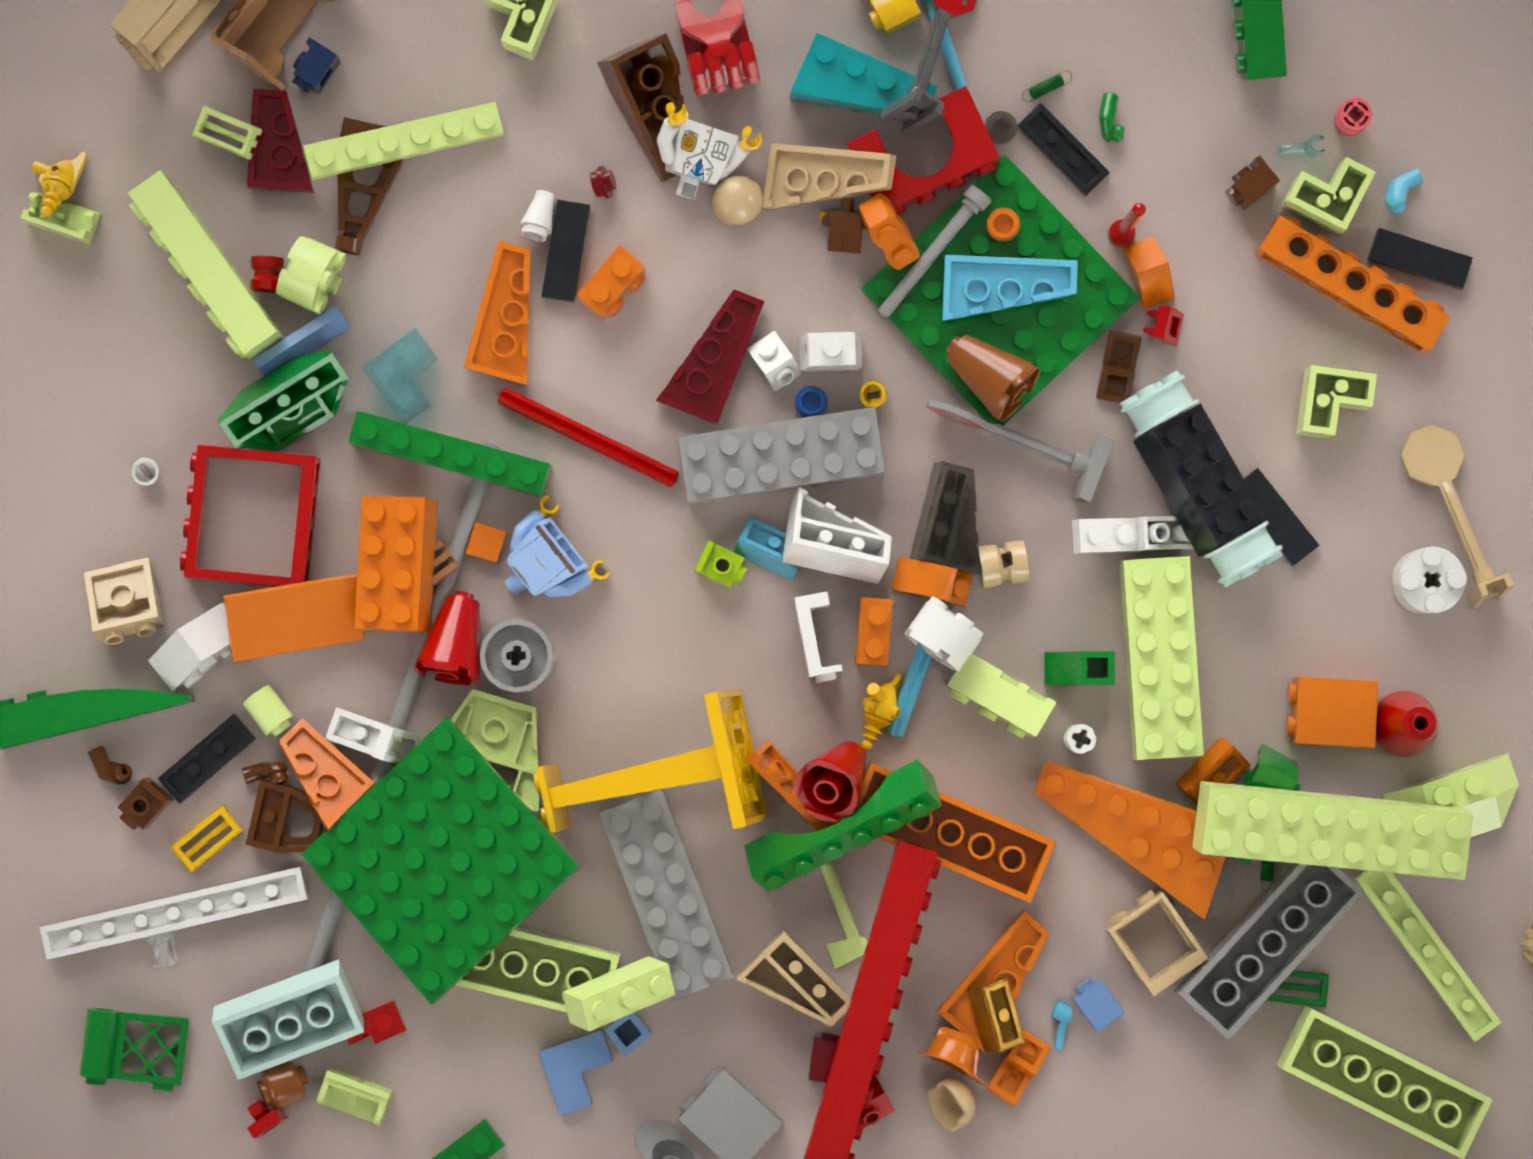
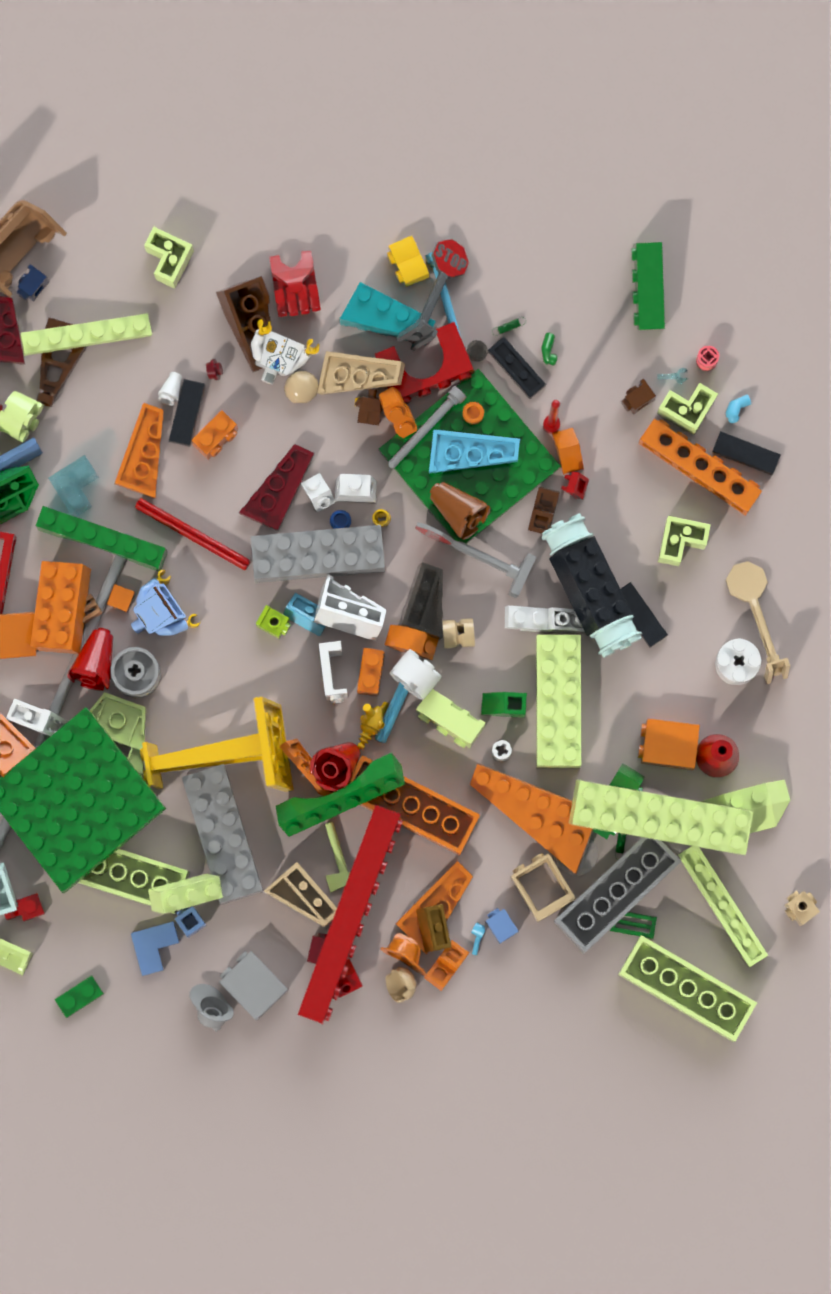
camera: 10 degrees right, 5 degrees down
orange slope [1176,737,1250,805] -> none

